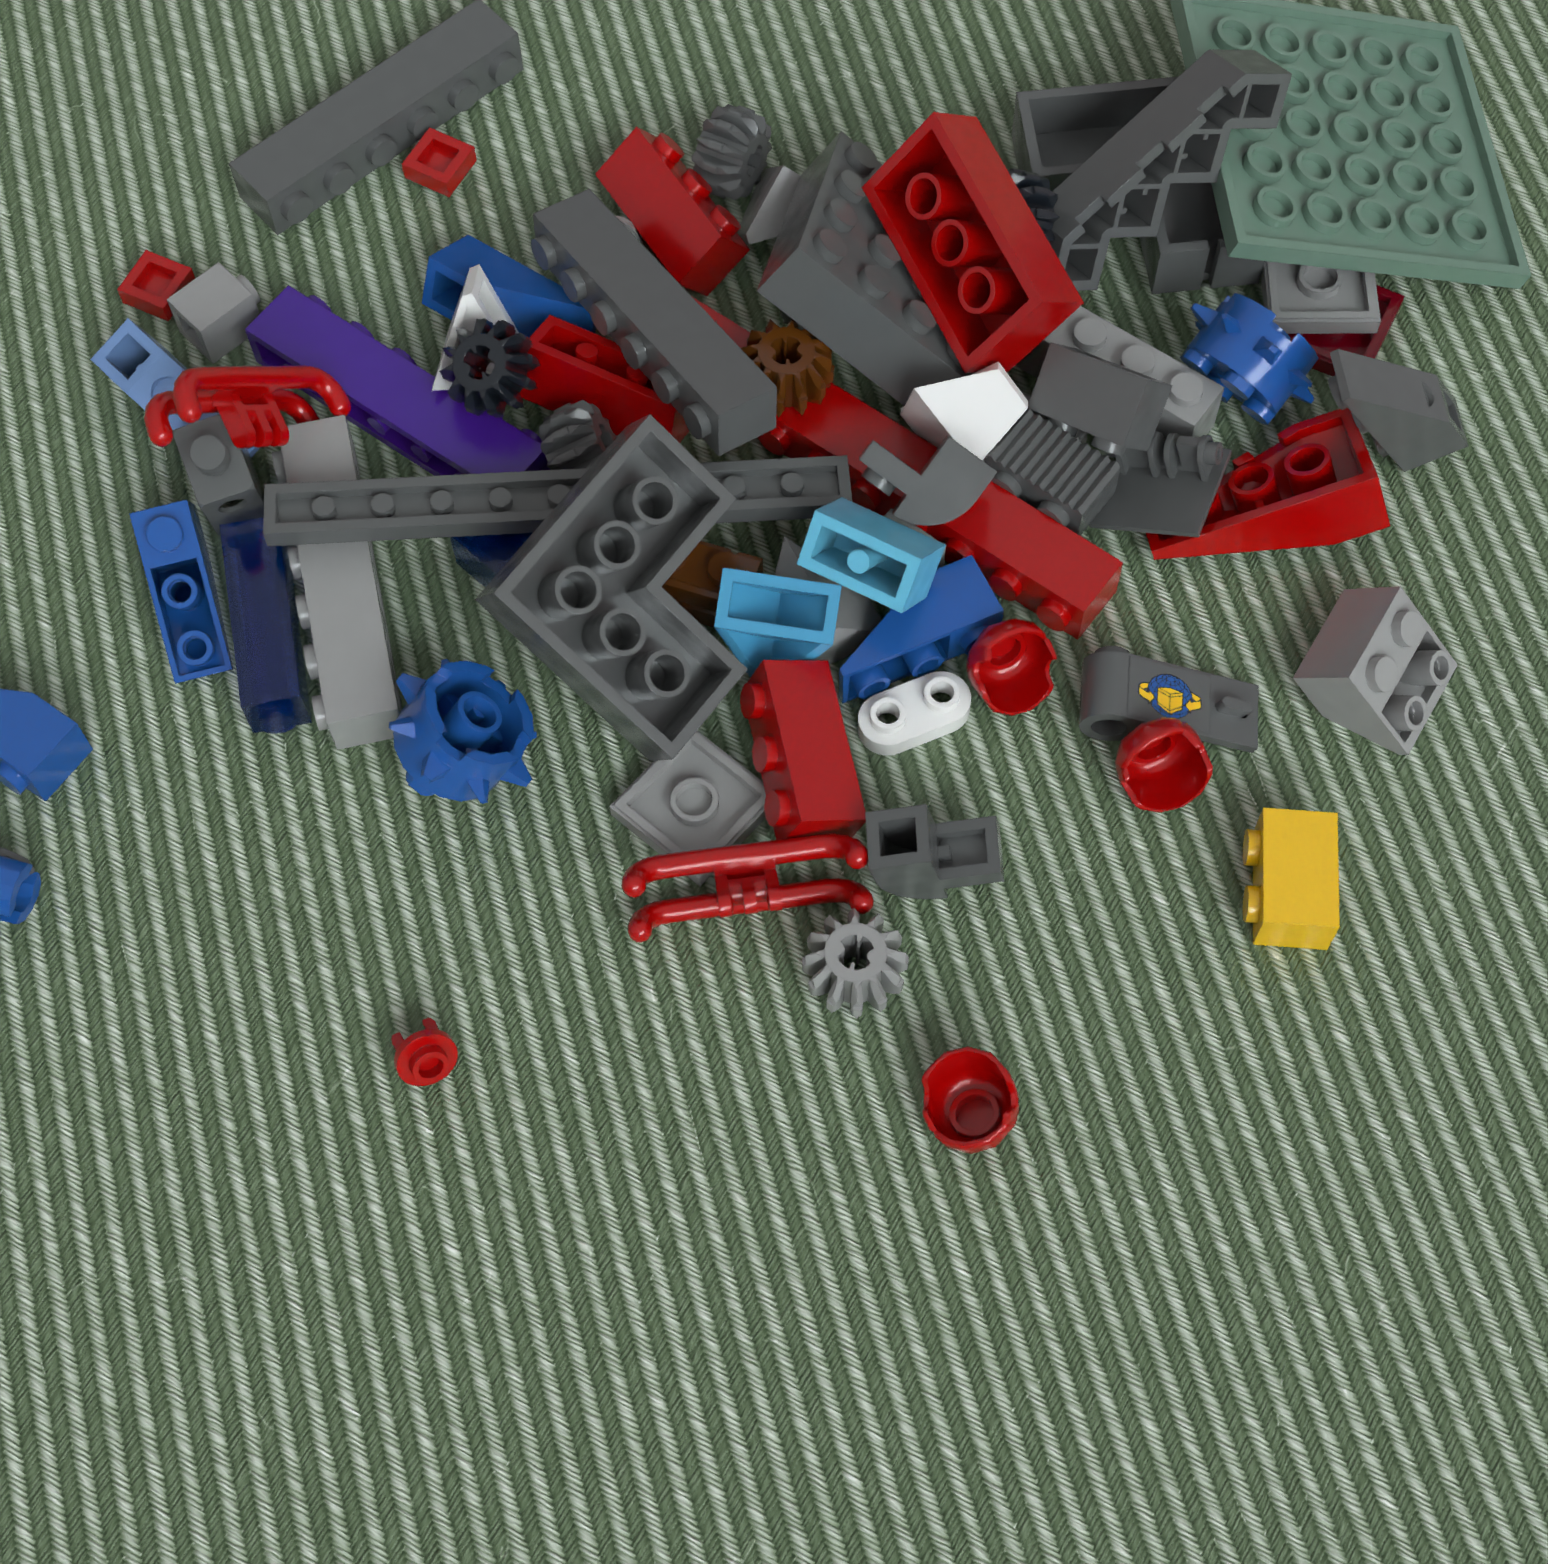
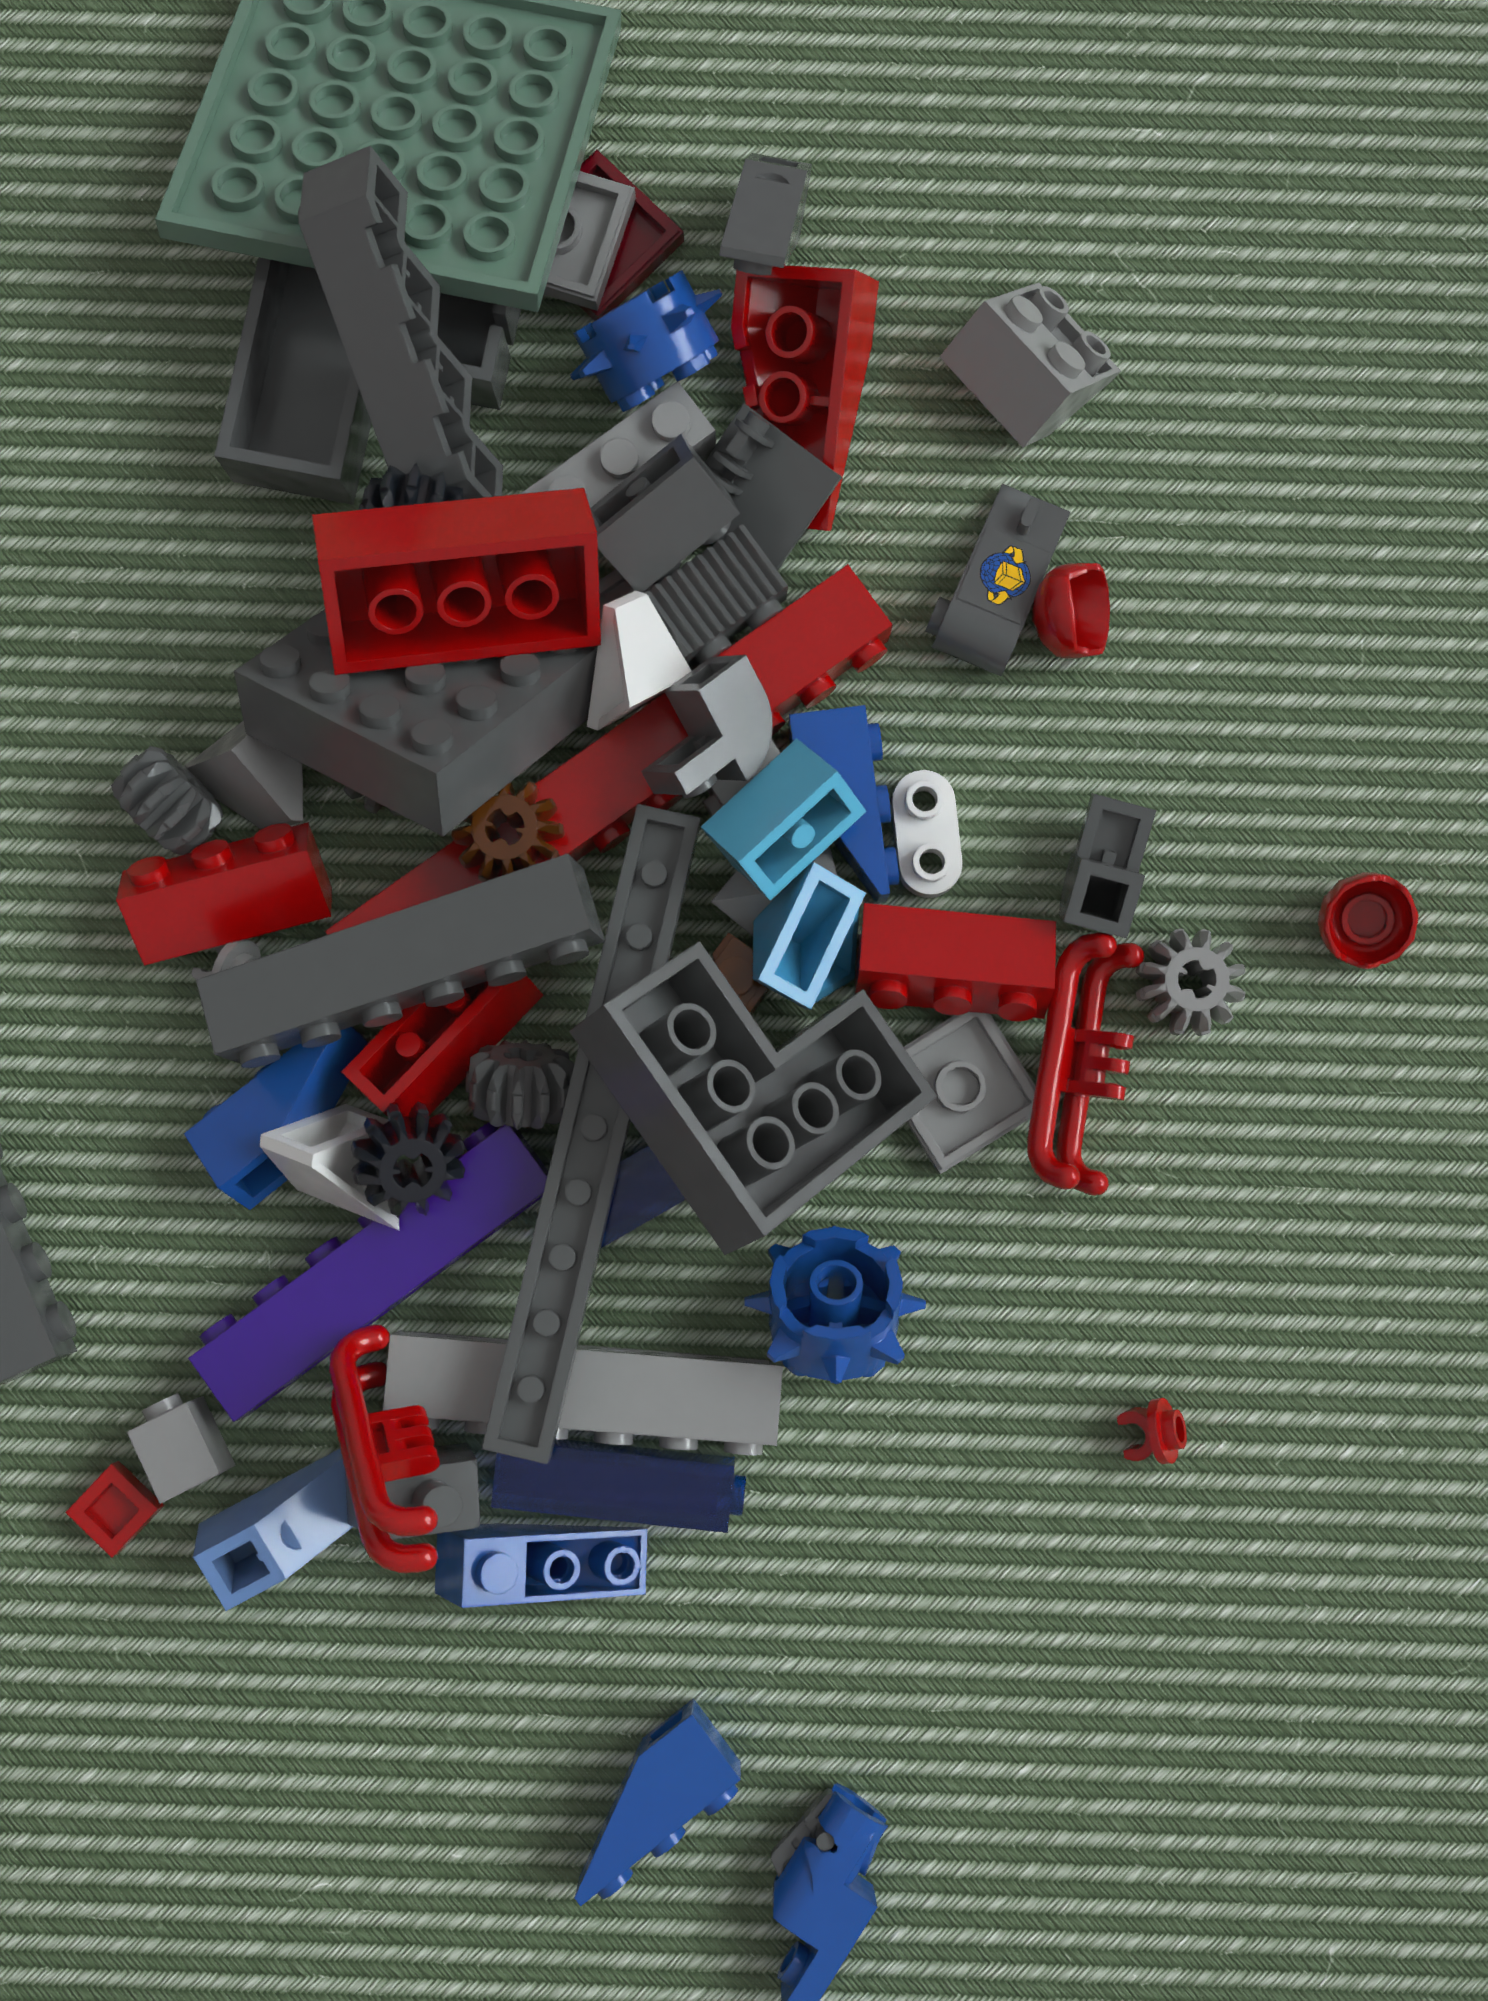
camera: 75 degrees left, 20 degrees up
red plate [402,127,477,197] -> none
red hair [967,619,1057,716] -> none
yellow brick [1243,808,1340,950] -> none

